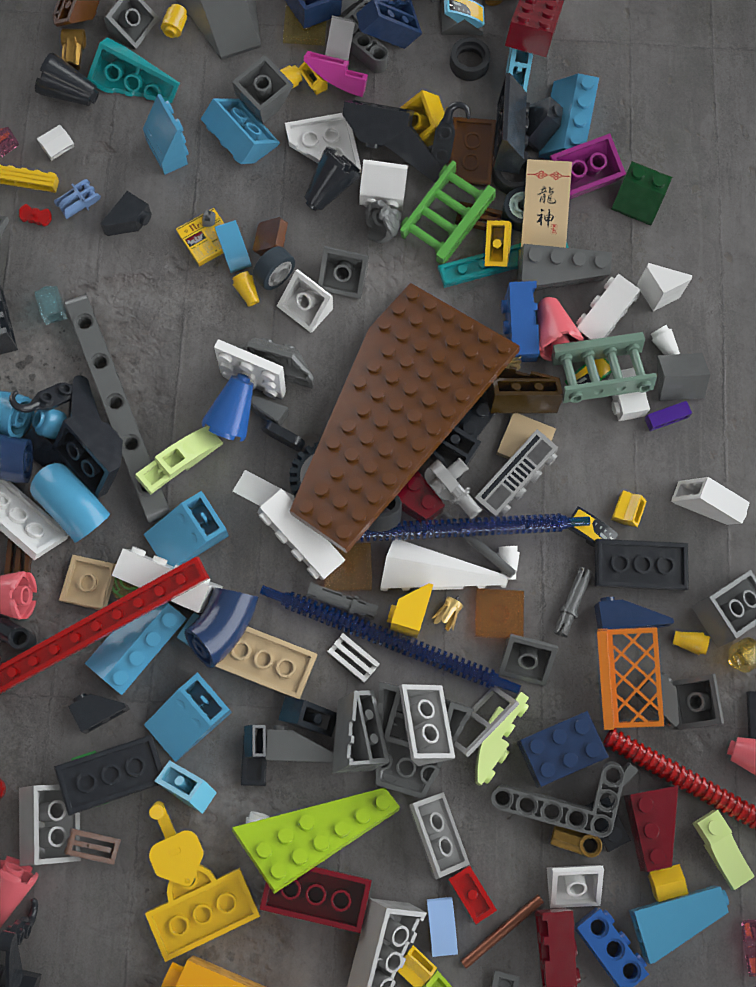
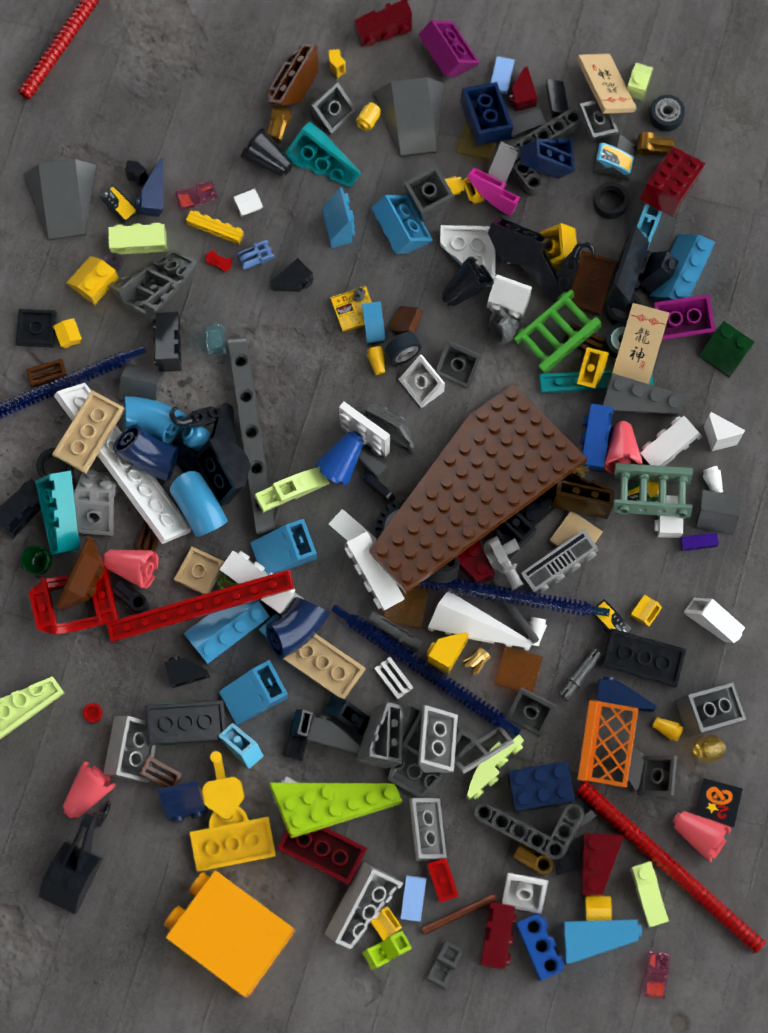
camera: 20 degrees right, 0 degrees up
none -> dark blue slope [157,781,208,823]

